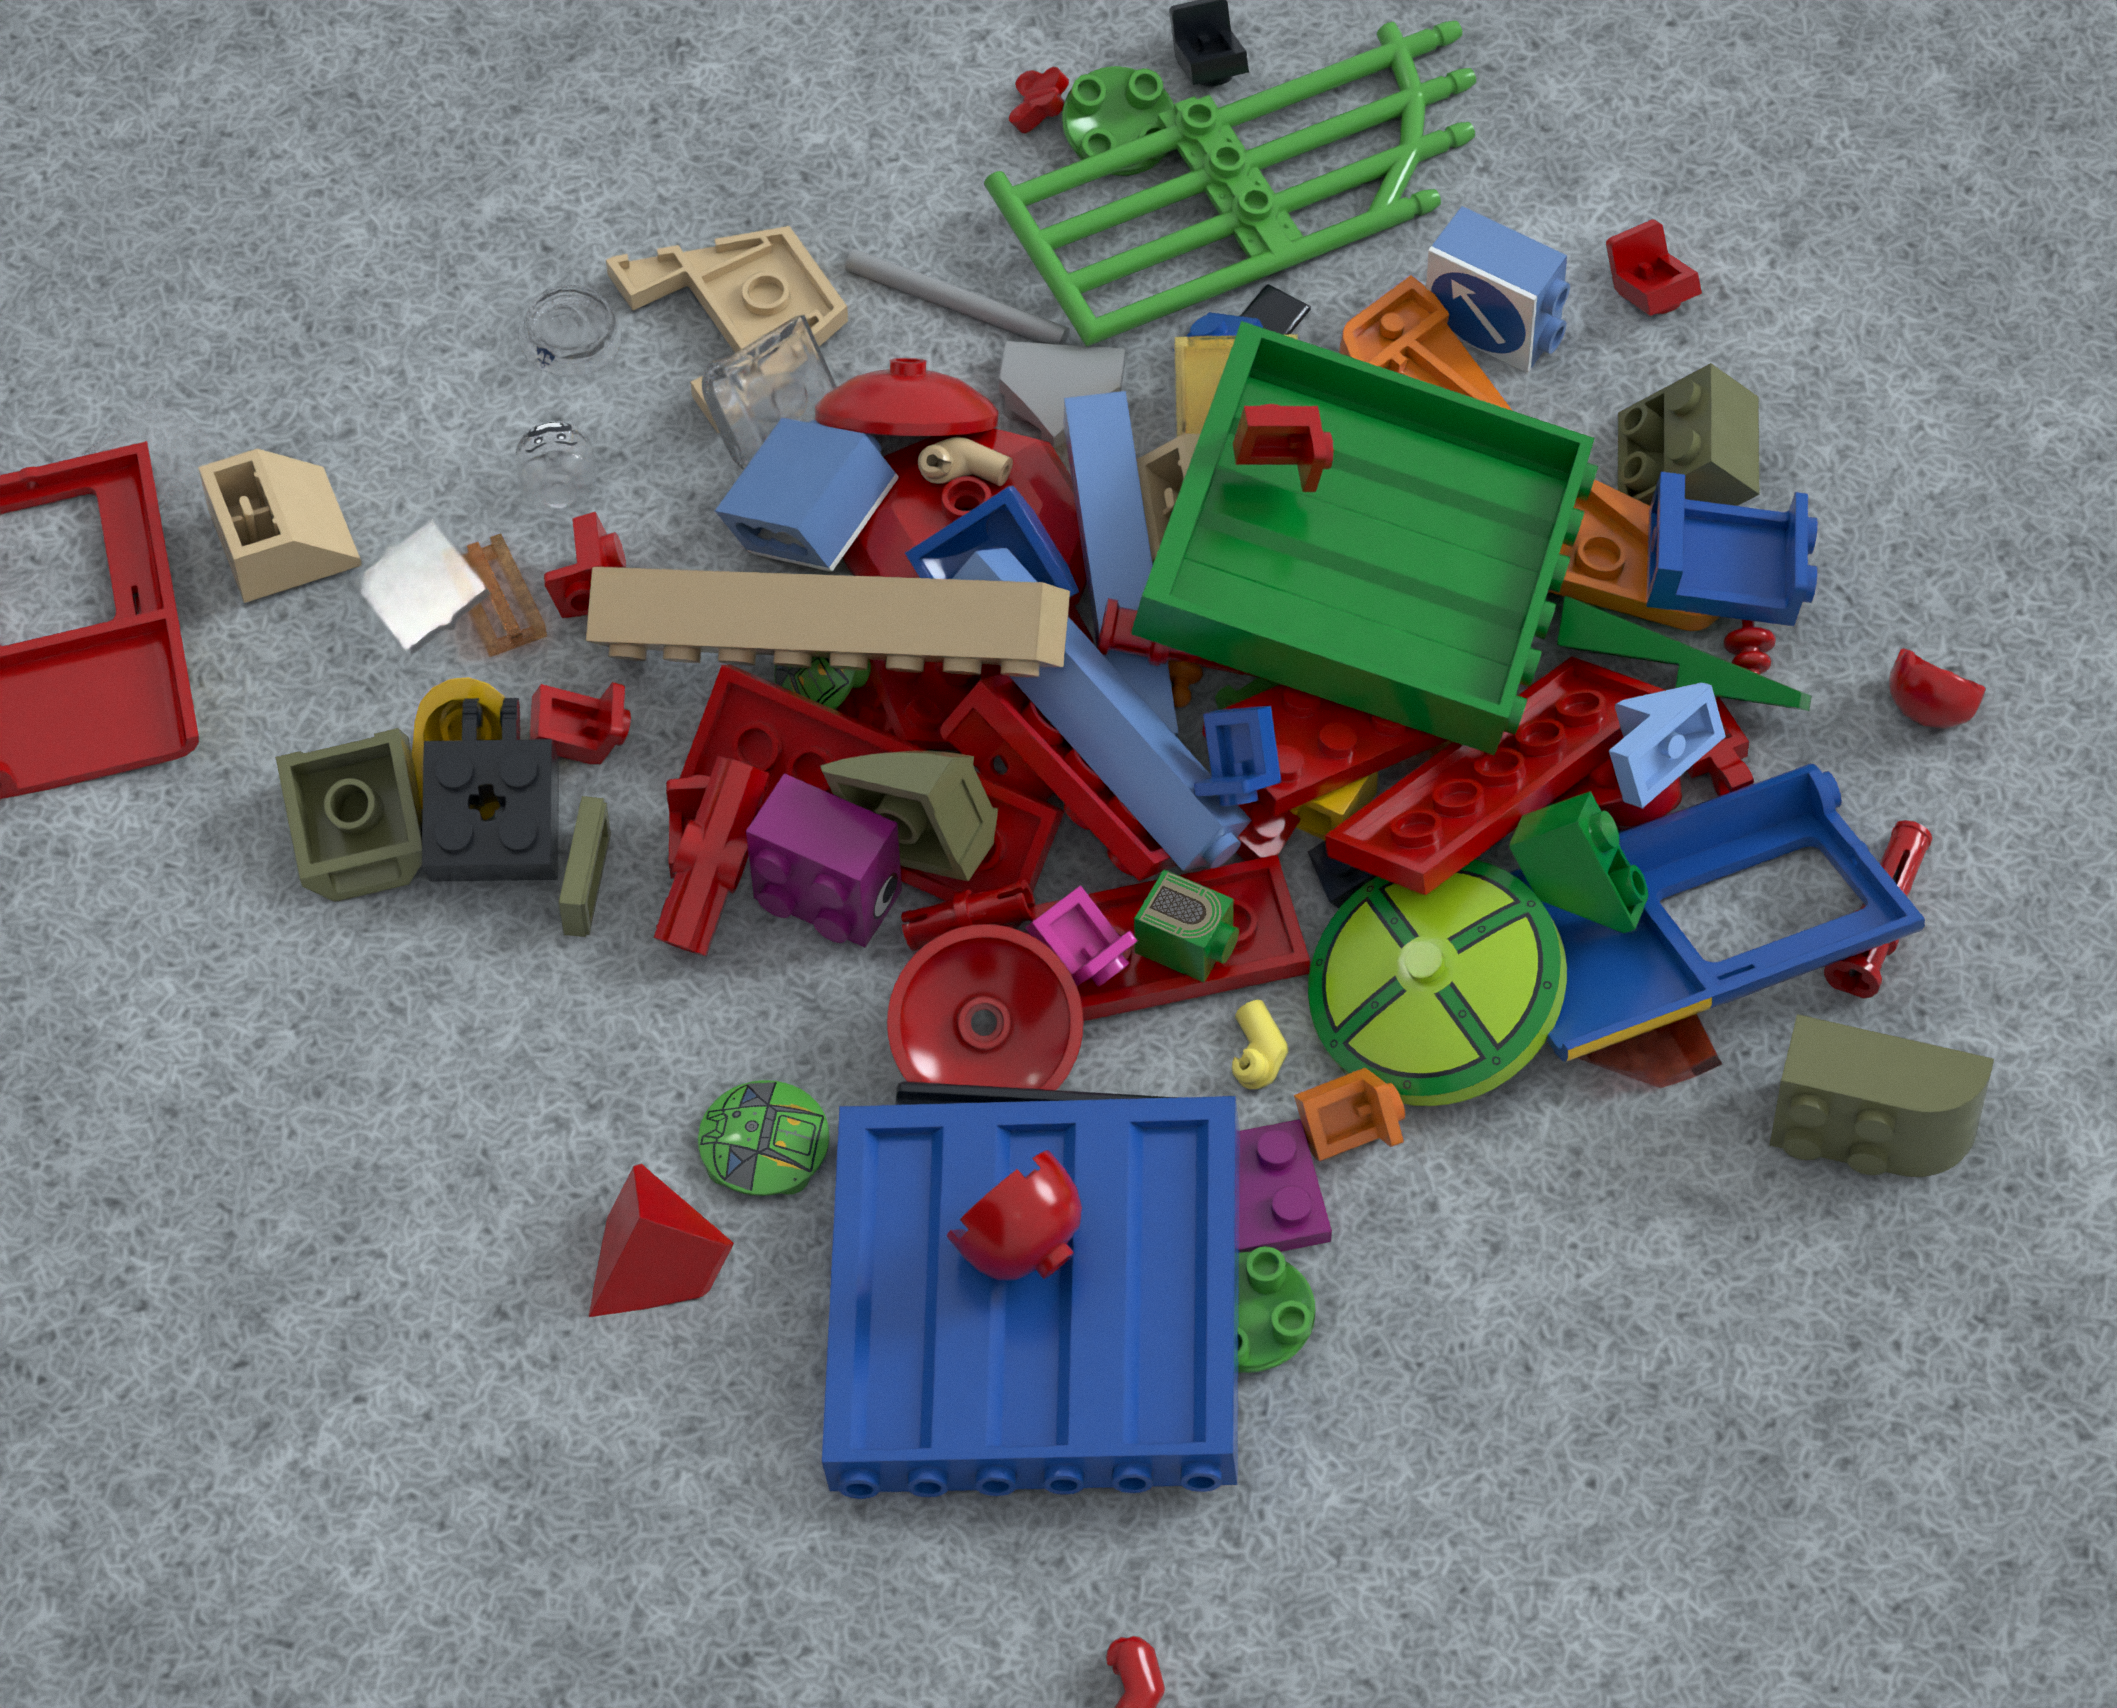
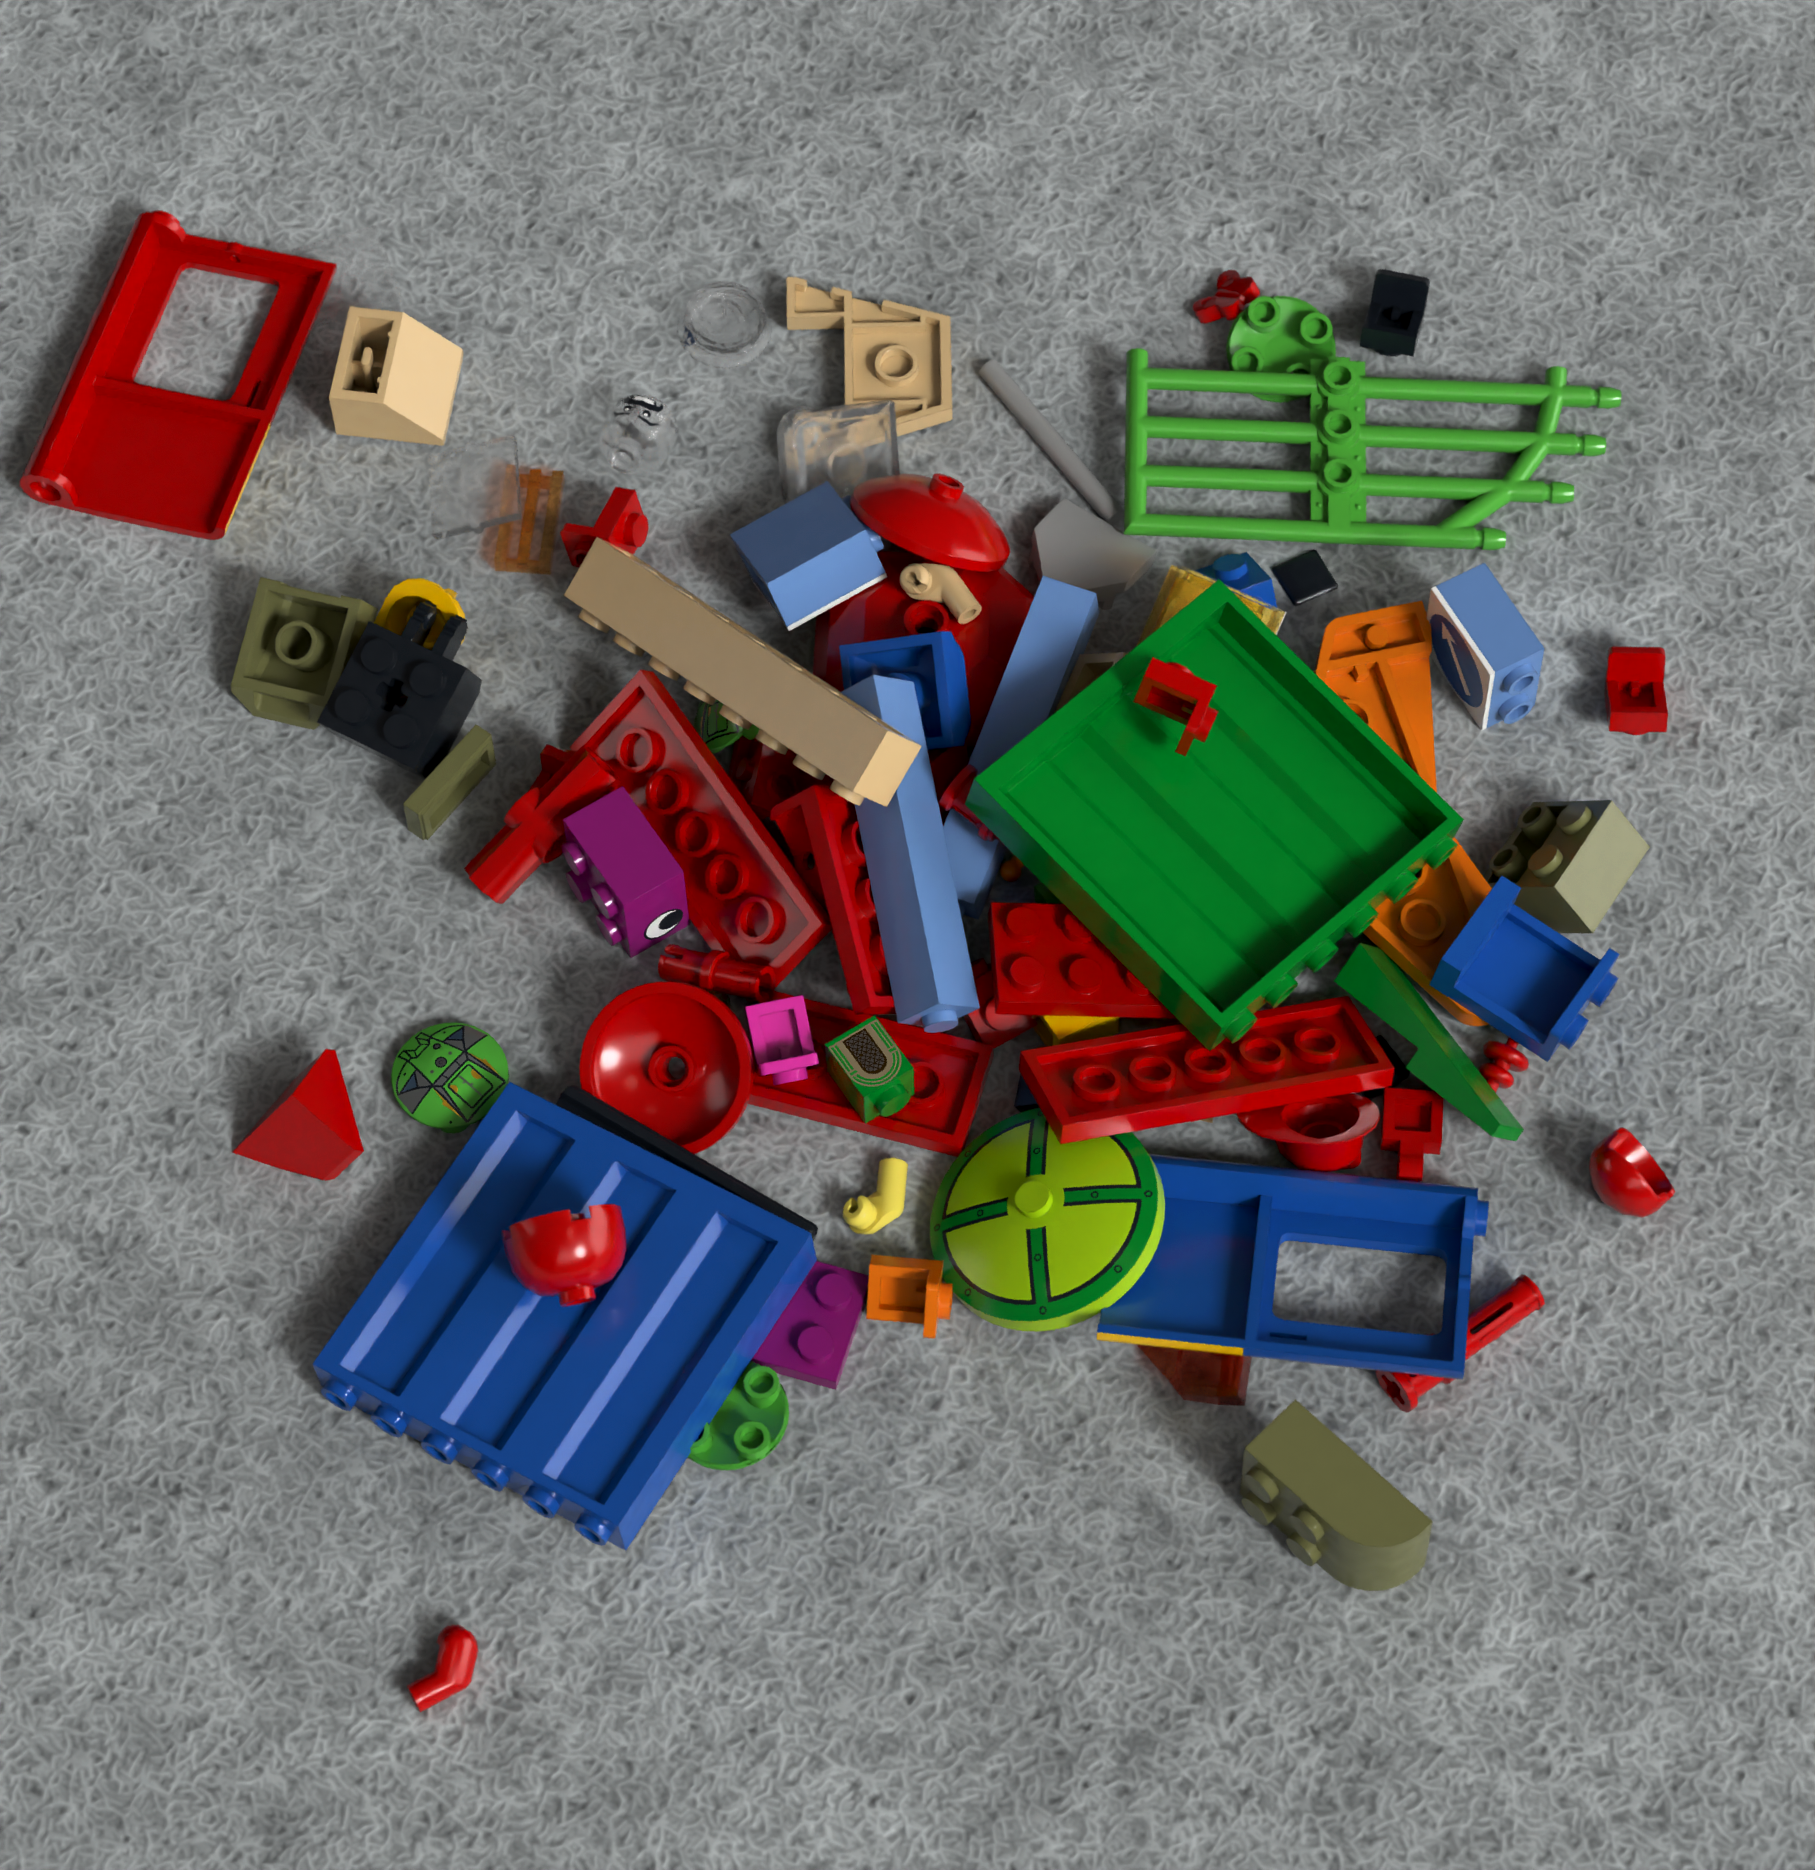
camera: 30 degrees right, 5 degrees up
red bracket [529,682,631,764] -> none
olive slope [820,751,998,881] -> none
blue bracket [1194,706,1281,806] -> none
green slope [1509,791,1648,933] -> none
light blue slope [1609,683,1726,808] -> none

